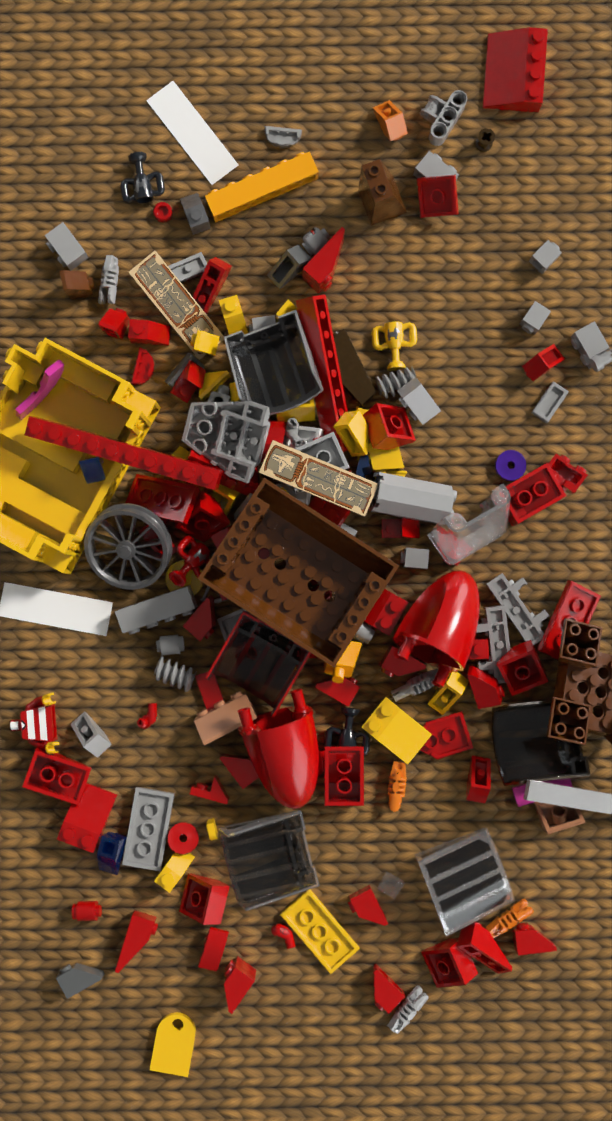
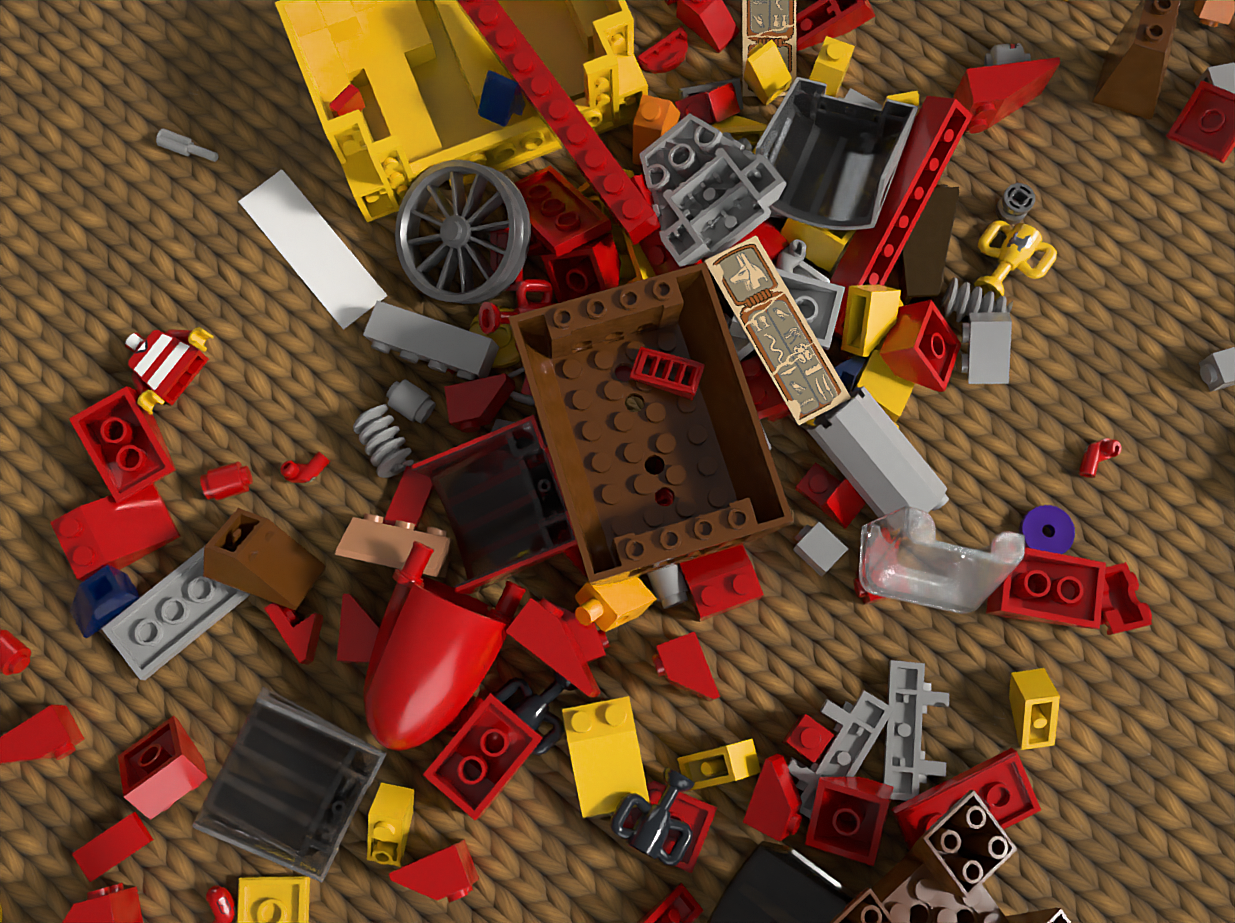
camera: 45 degrees right, 10 degrees down
light grey slope [71,711,112,758] -> none
yellow slope [154,853,195,893] -> none
red piece [167,822,199,855] -> none
yellow tile [206,818,218,841] -> none
dark grey slope [267,245,312,289] -> none
orange hinge [387,761,407,812] -> none
light grey hinge [391,669,438,702] -> none
red windscreen [393,570,480,688] -> none
red slope [522,344,565,382] -> none
light grey tile [531,381,569,424] -> none
none -> red brick [200,461,253,501]
none -> reddish brown slope [203,508,326,610]
none -> red tile [329,84,365,118]
none -> yellow slope [367,782,414,867]
none -> red slope [388,839,479,903]
none -> red slope [505,598,601,697]
none -> black piece [610,767,695,866]
none -> red slope [629,346,705,400]
none -> orange slope [633,94,680,166]
none -> flat silver wheel [996,183,1035,224]
none -> yellow slope [1009,668,1060,750]
none -> red arm [1079,438,1122,478]

